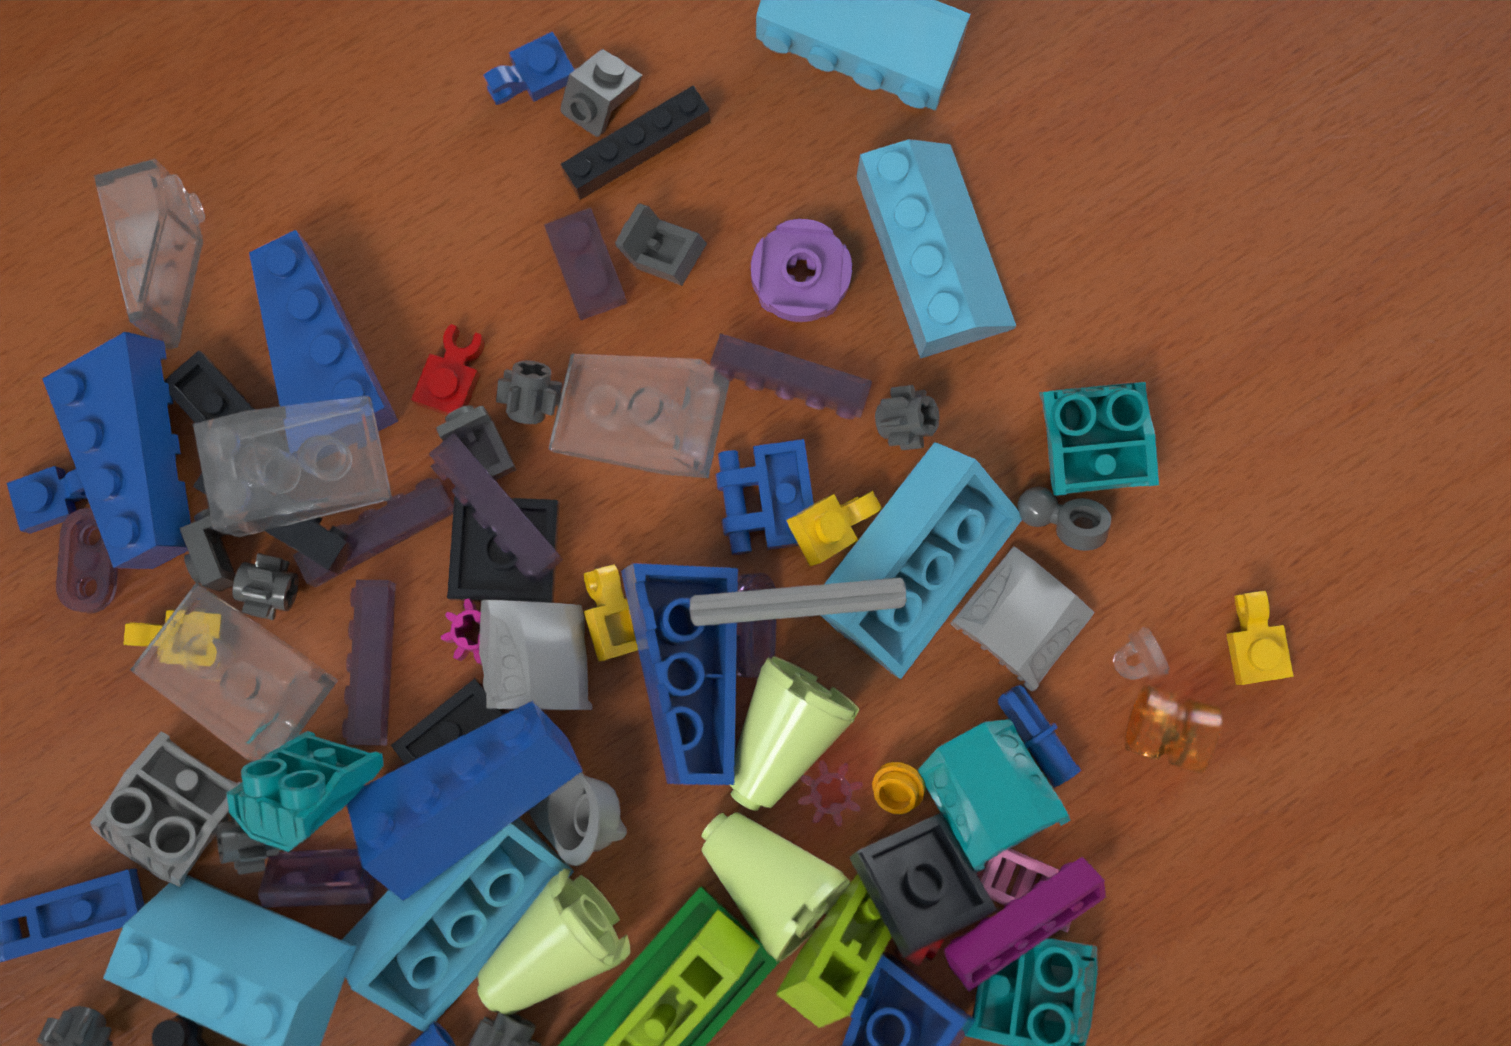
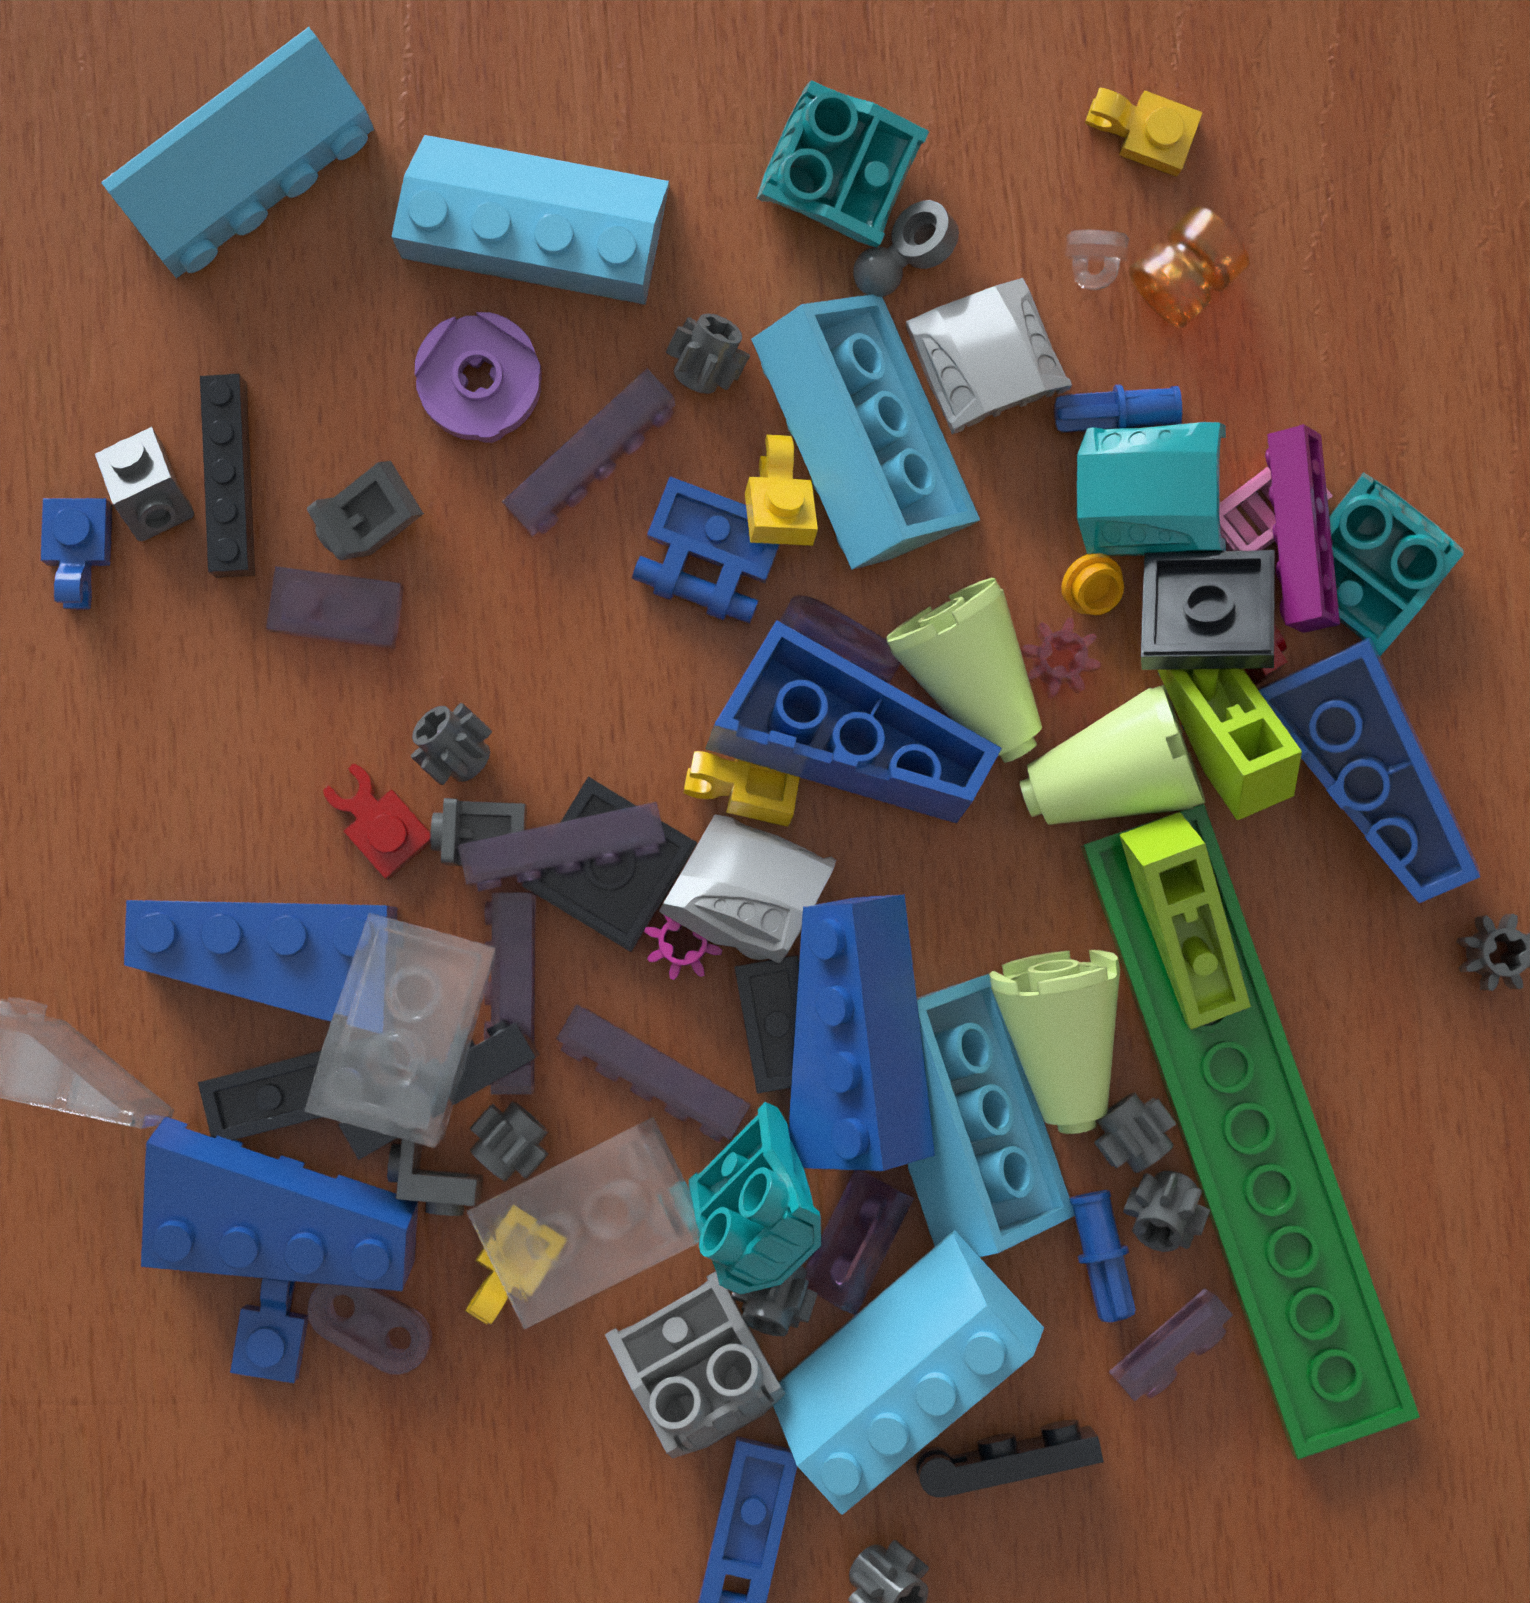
camera: 65 degrees left, 5 degrees up
light grey piece [529,772,627,866] -> none
clear slope [548,354,730,478] -> none
light grey axle [690,578,906,626] -> none

